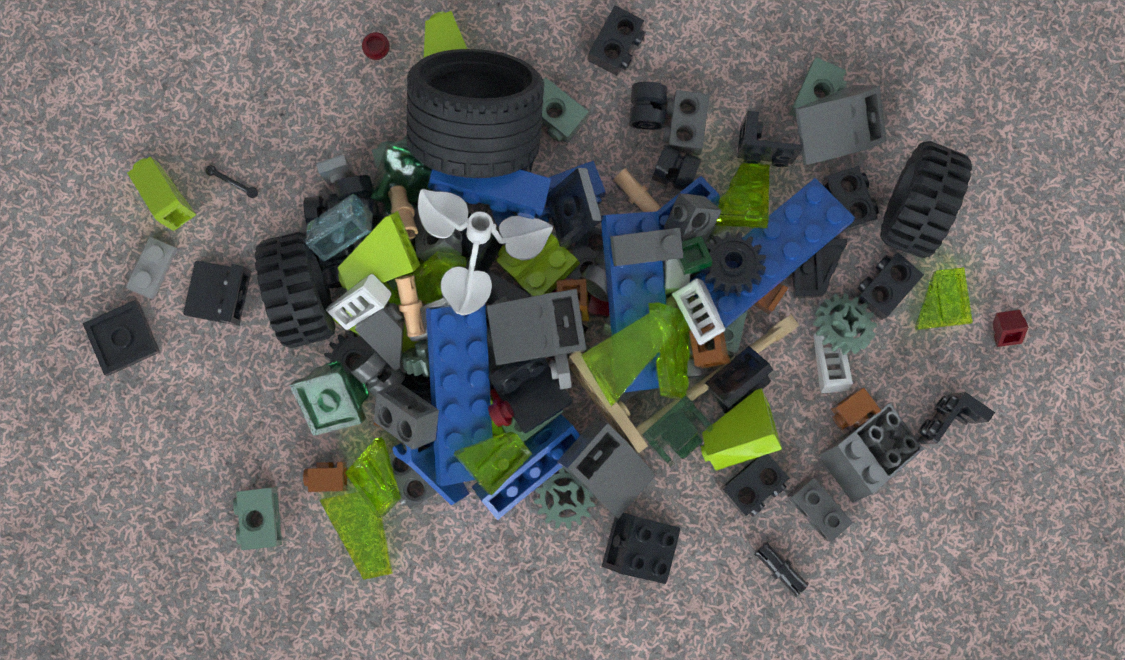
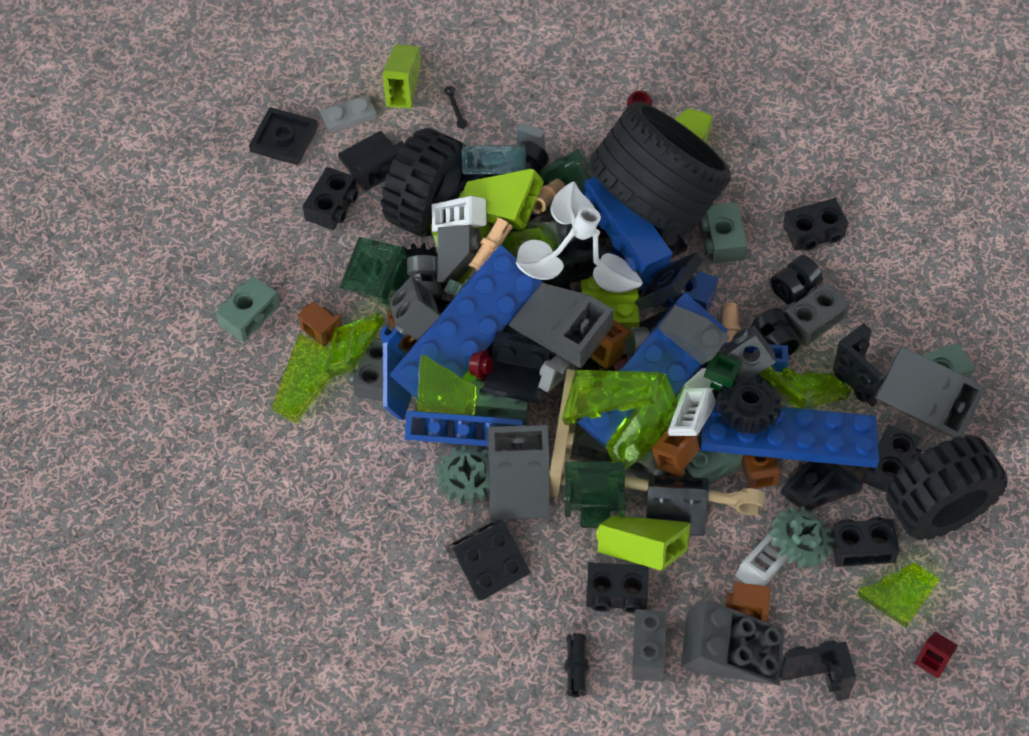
camera: 45 degrees right, 25 degrees down
none -> black brick [303,167,359,230]

